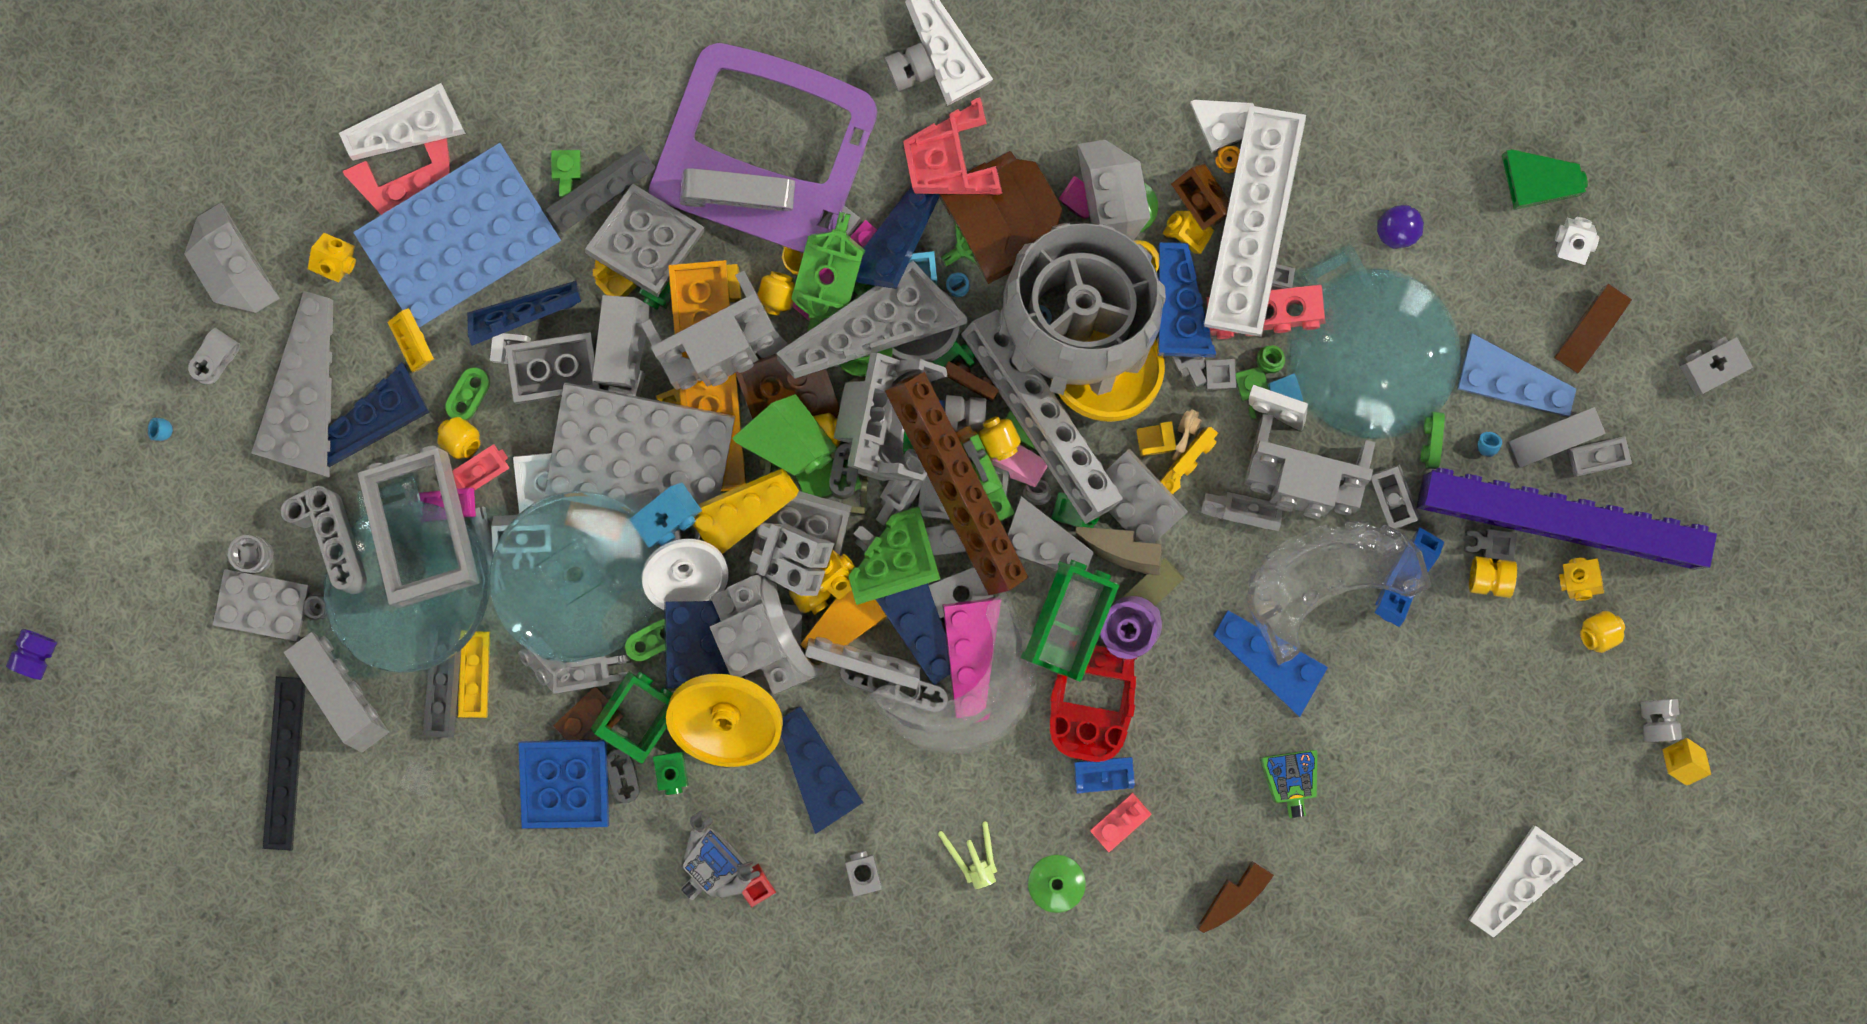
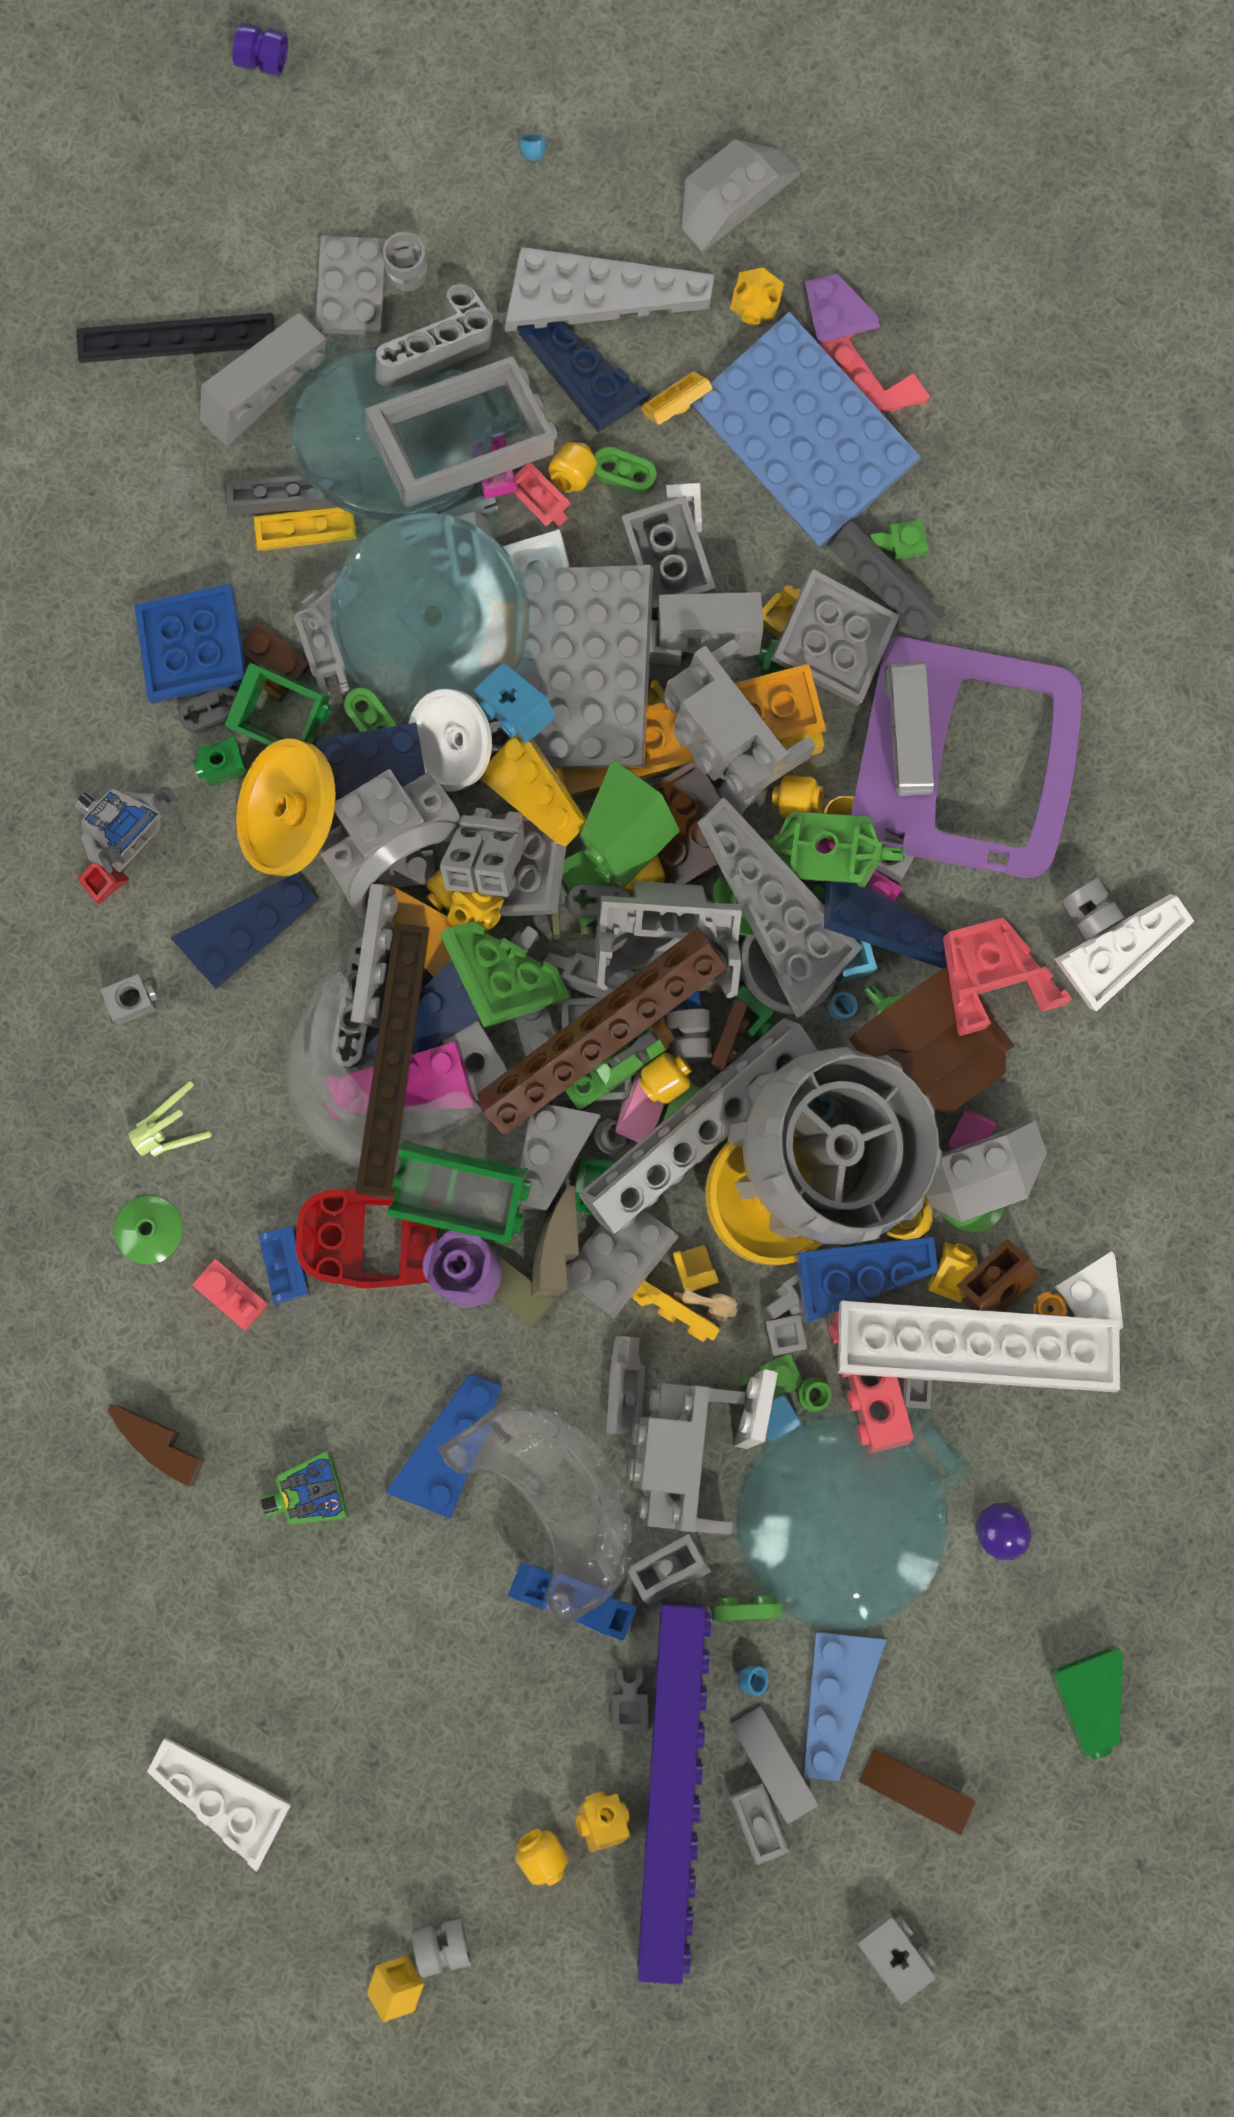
camera: 80 degrees right, 5 degrees down
light grey piece [188,328,240,385] -> none
dark grey plate [304,592,332,620] -> none
white wing [339,83,466,160] -> none
dark blue wing [467,281,581,346] -> none
yellow wheel [1469,556,1517,598] -> none
white brick [1555,217,1599,265] -> none
none -> dark brown plate [355,923,430,1199]
none -> medium lavender wing [805,274,880,344]

